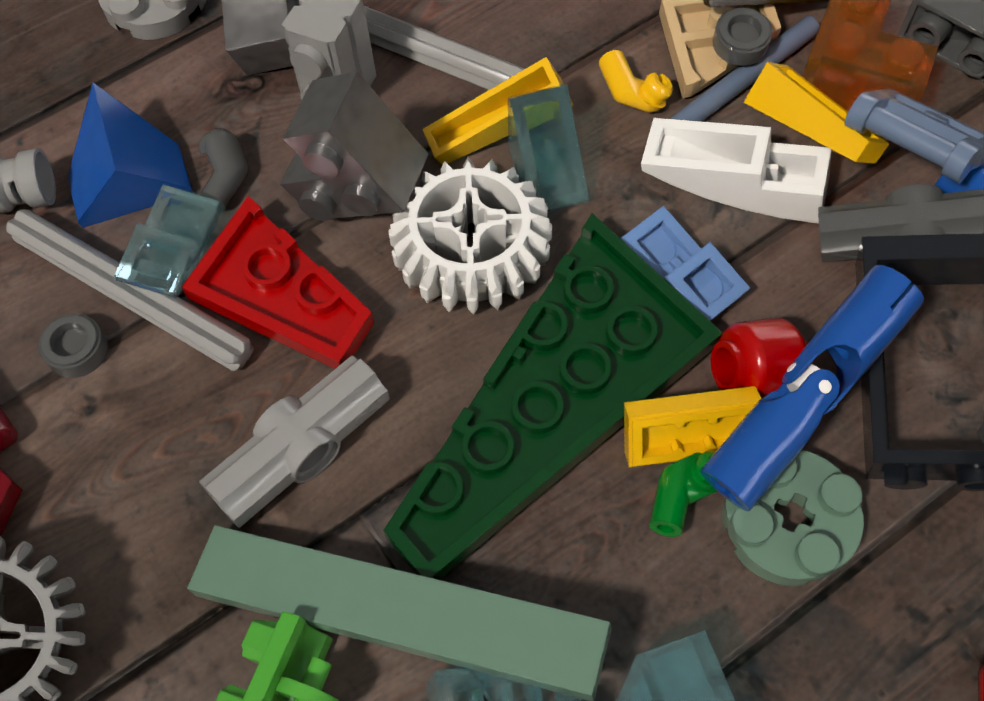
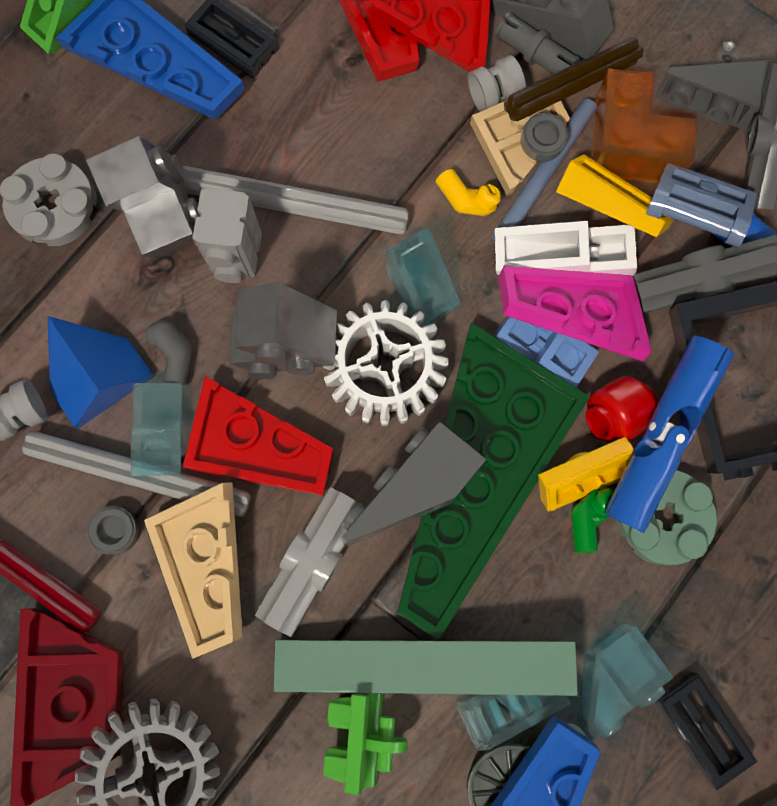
camera: 20 degrees left, 15 degrees up
yellow piece [422,57,574,165] -> none
none -> tan wing [144,482,243,659]
none -> dark grey slope [341,421,486,546]
none -> dark pink wing [498,266,652,362]

